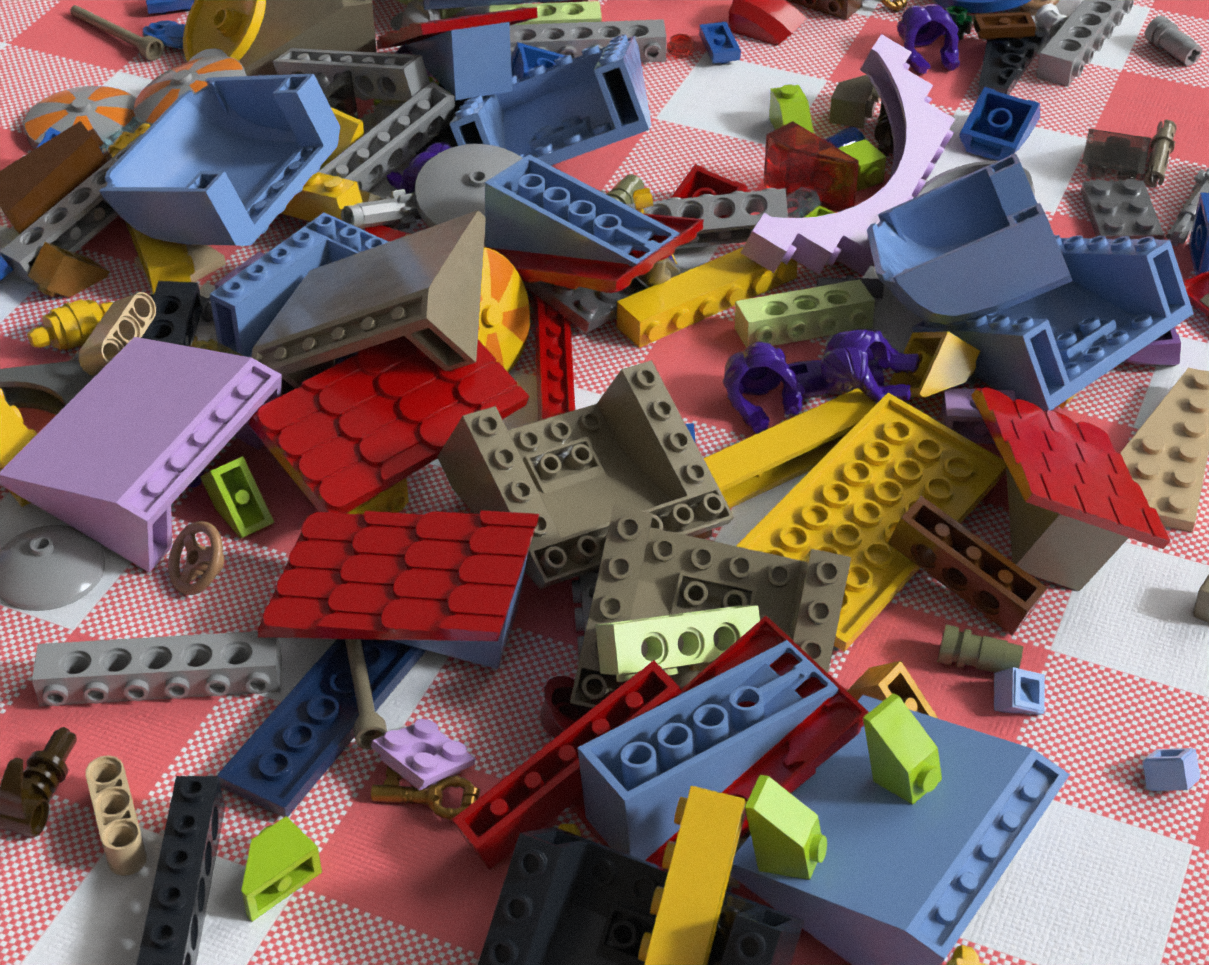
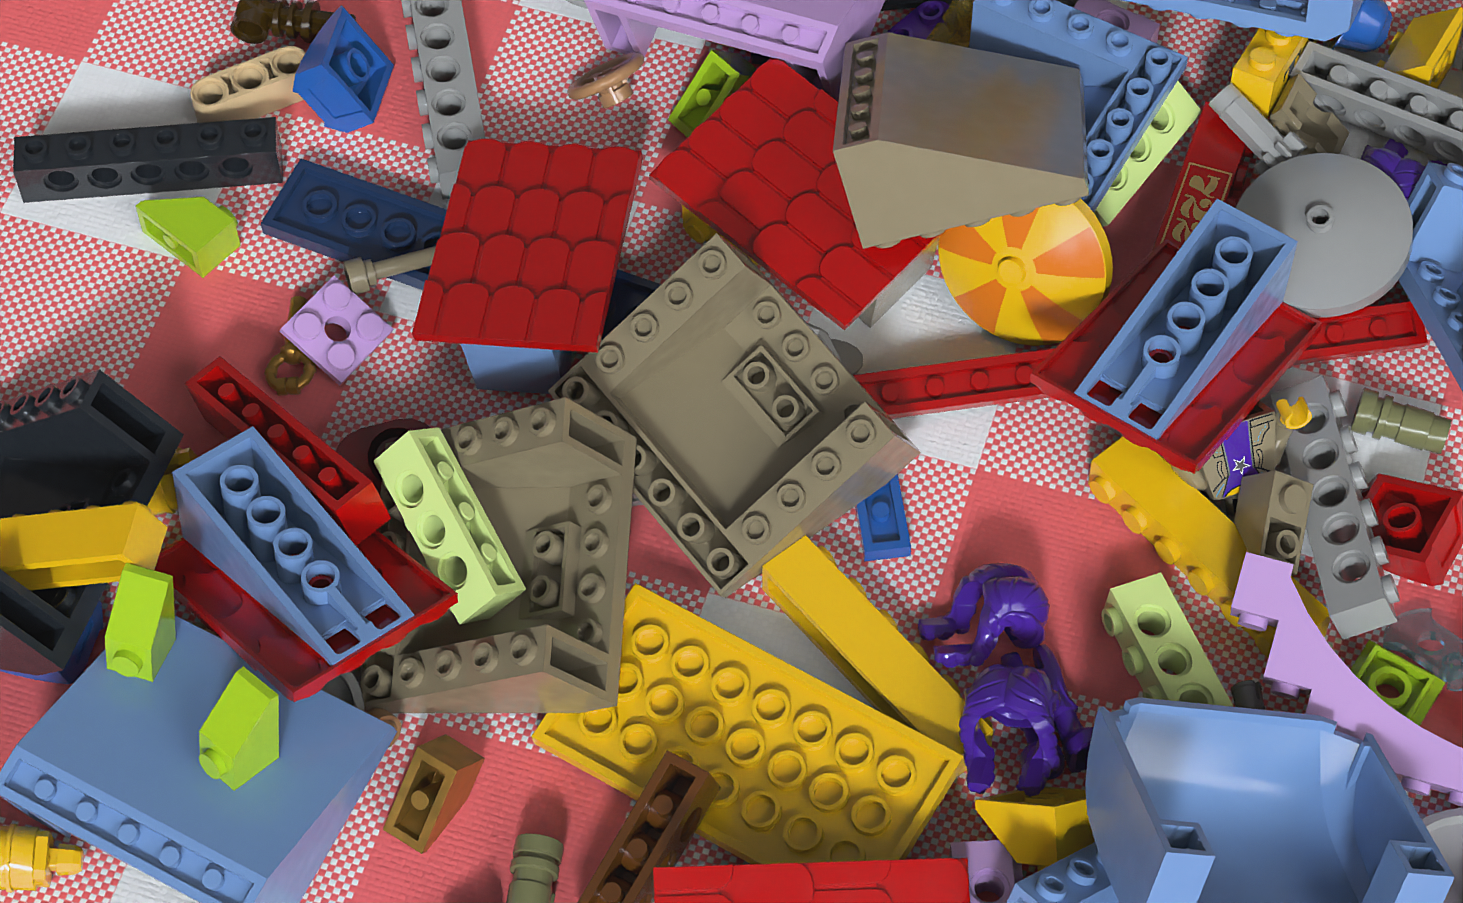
camera: 85 degrees right, 15 degrees up
none -> blue slope [293,6,394,133]
none -> dark tan slope [1234,470,1314,575]

